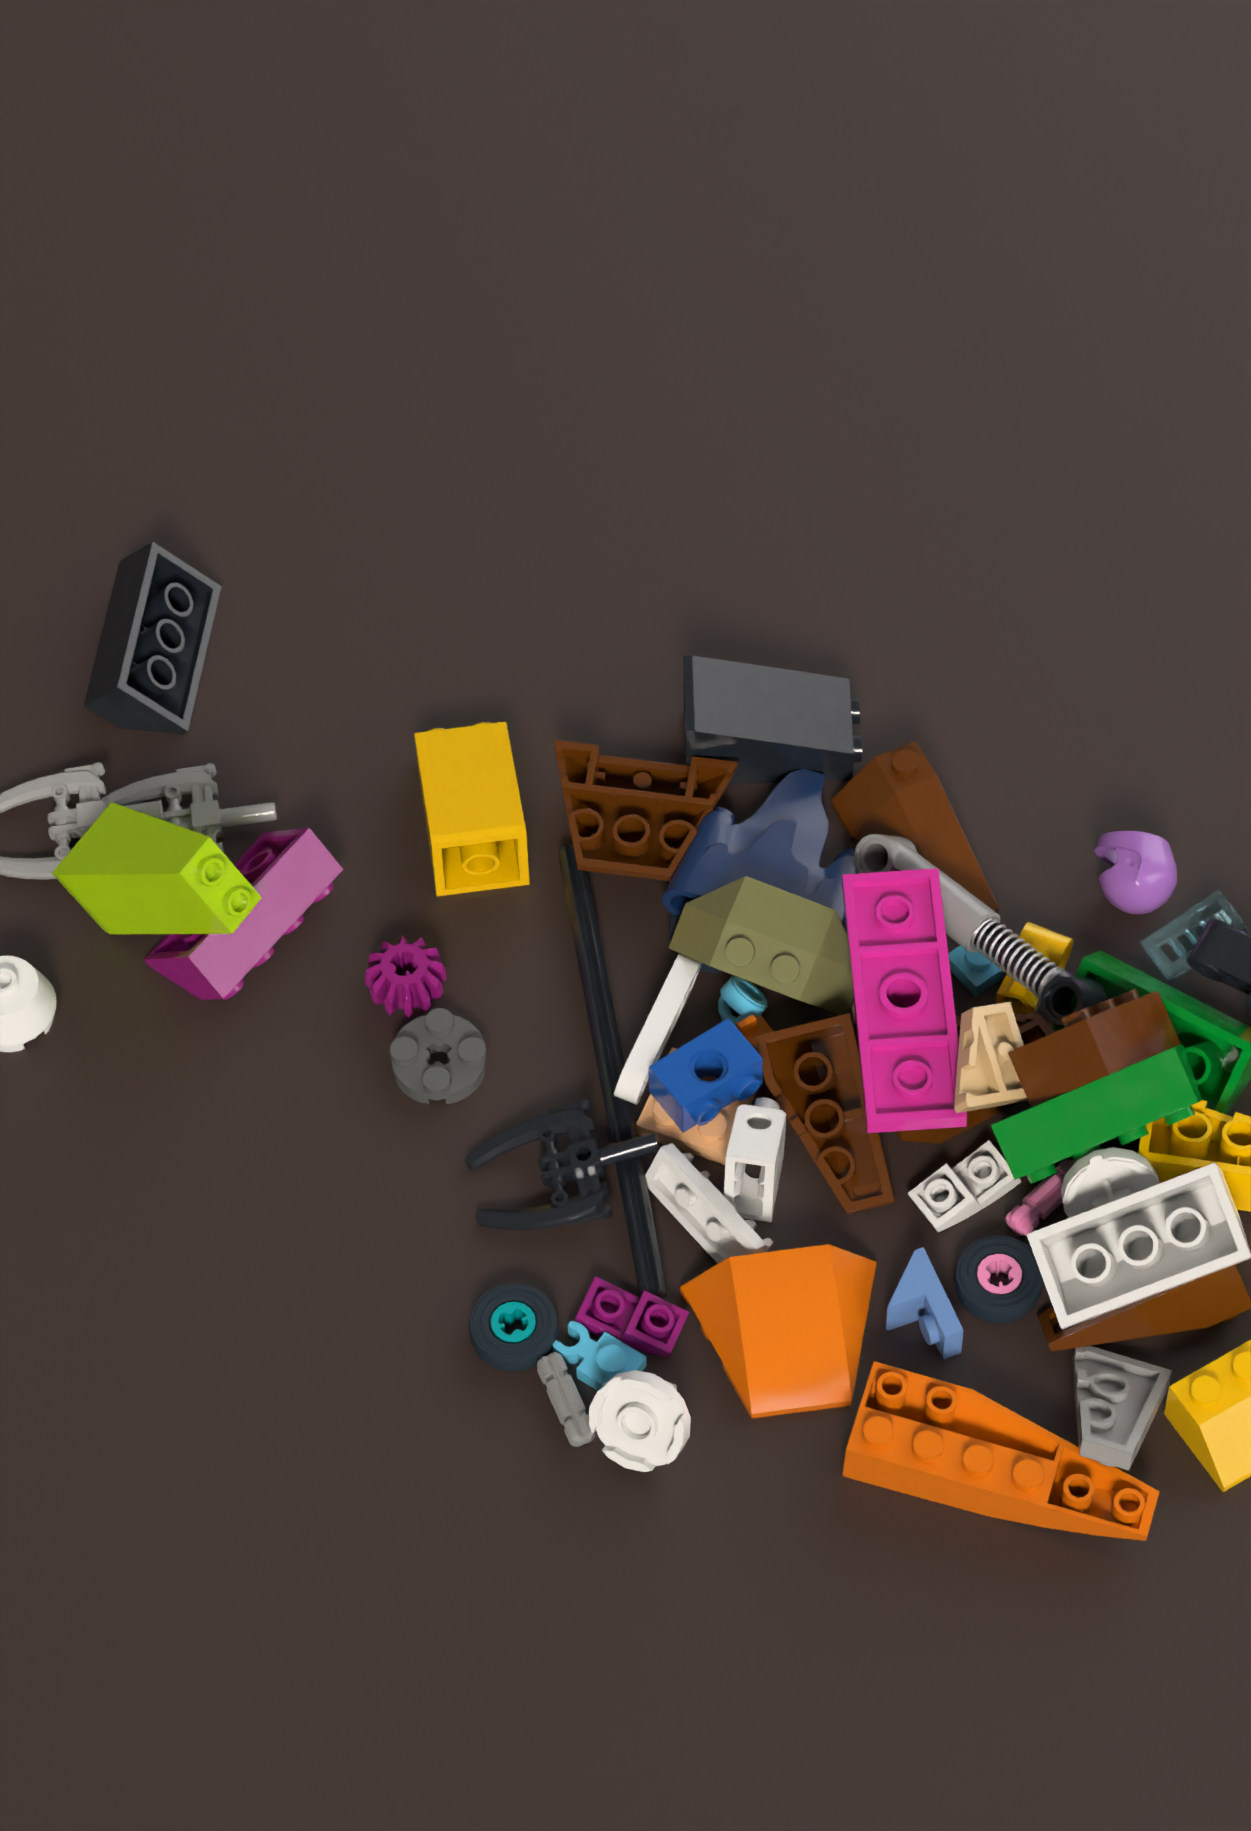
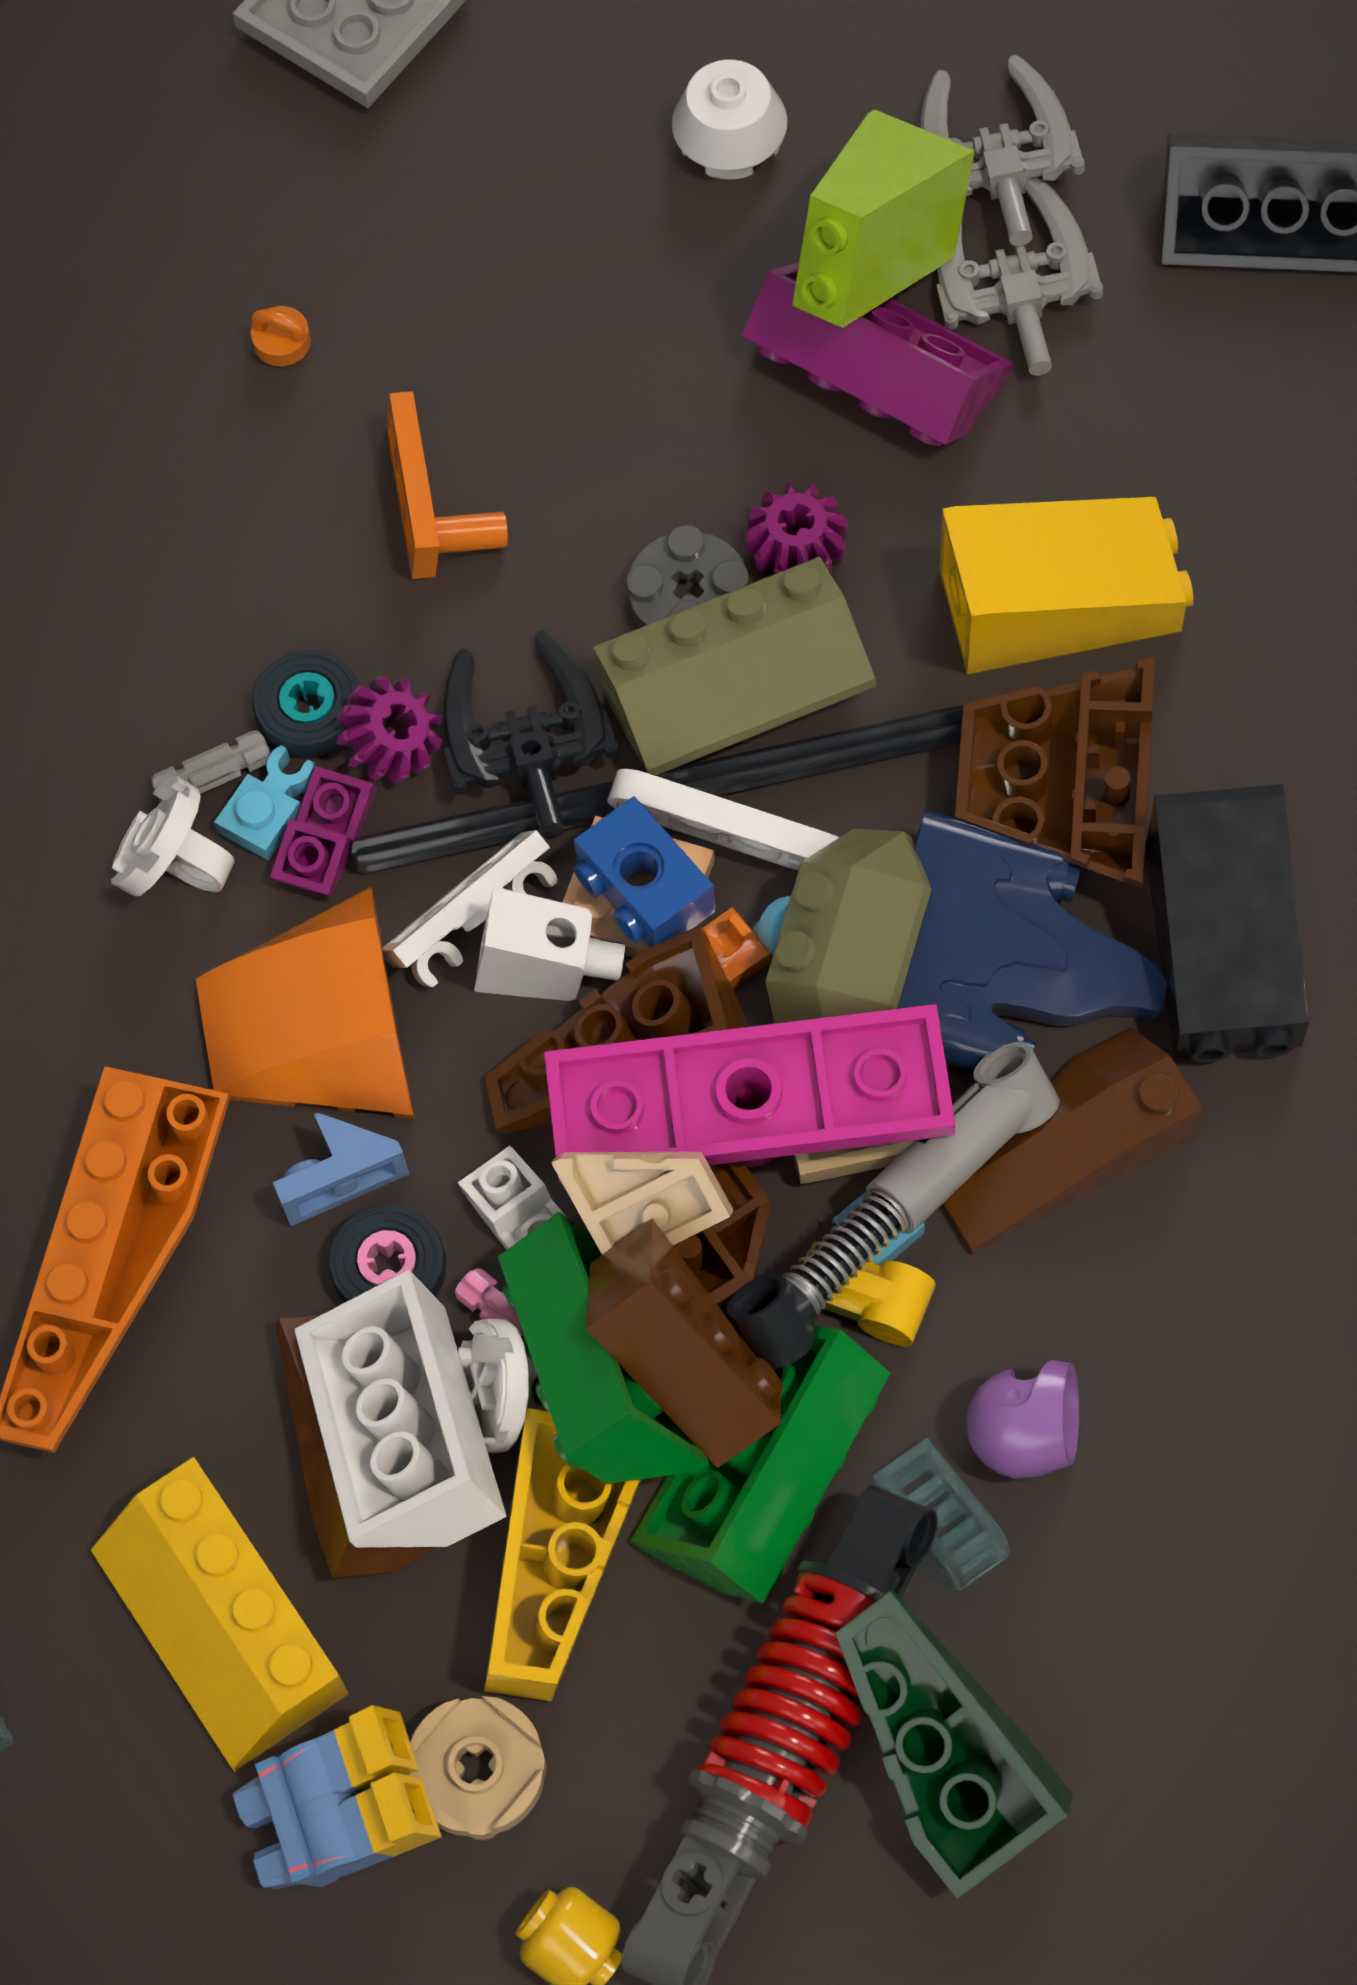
camera: 90 degrees right, 10 degrees up
light grey wing [1072,1346,1172,1471] -> none
none -> orange tile [250,306,311,367]
none -> magenta gear [336,676,443,783]
none -> orange piece [386,391,508,579]
none -> olive slope [593,557,877,776]

